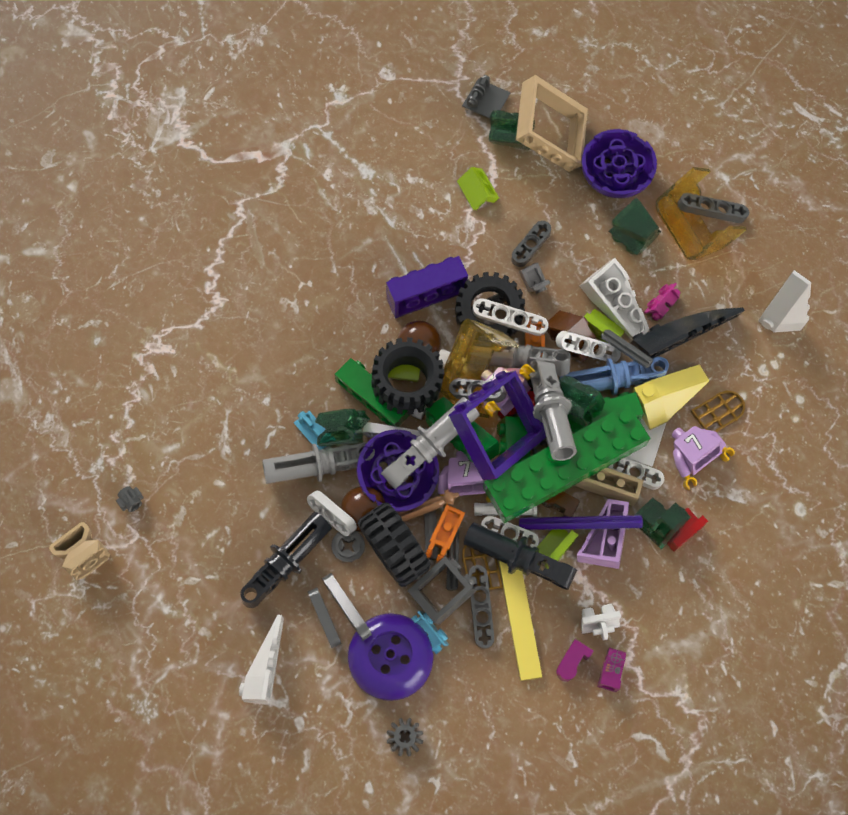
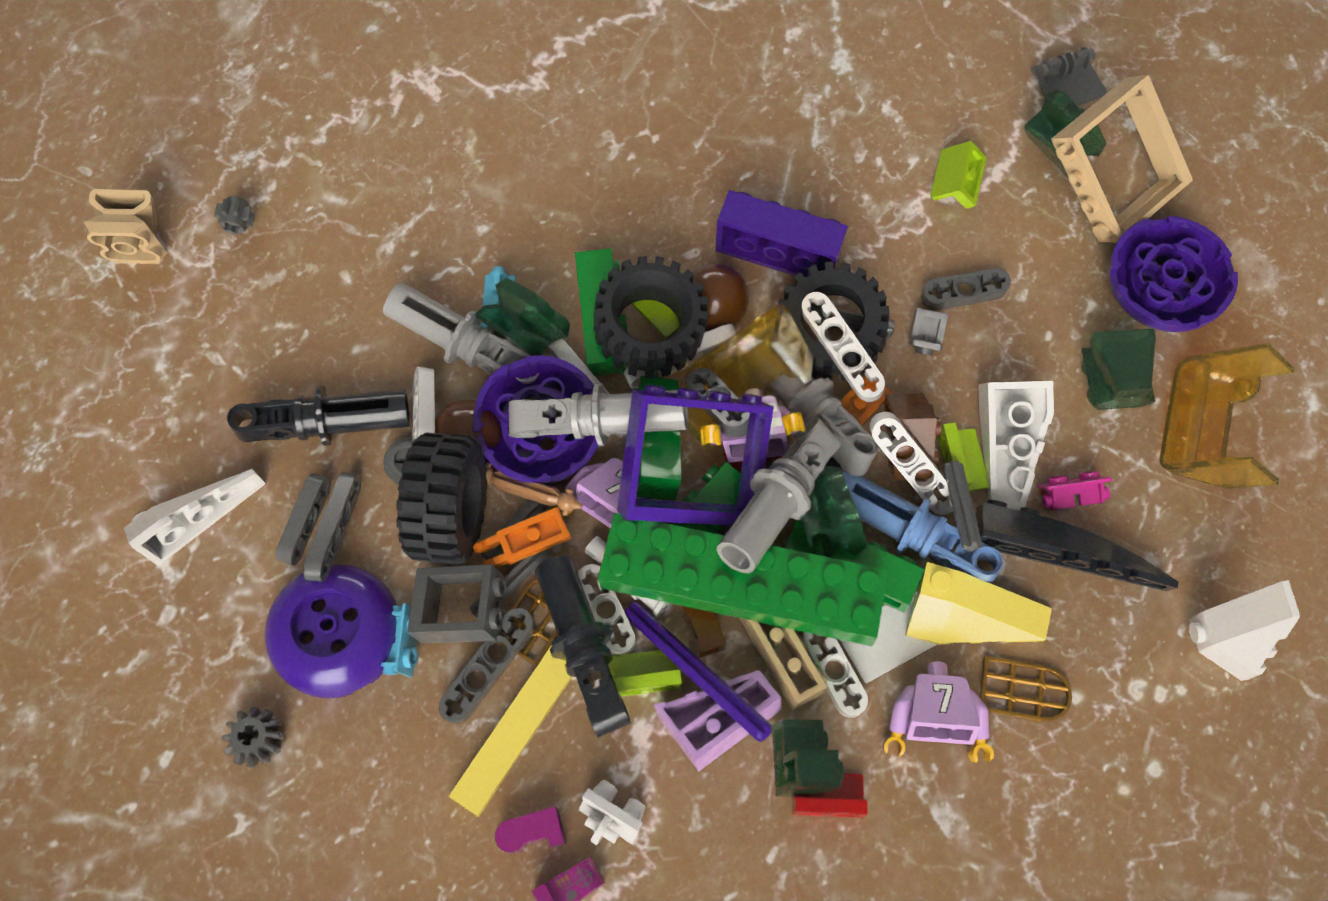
camera: 45 degrees right, 0 degrees up
dark grey beam [677,193,750,223] -> none

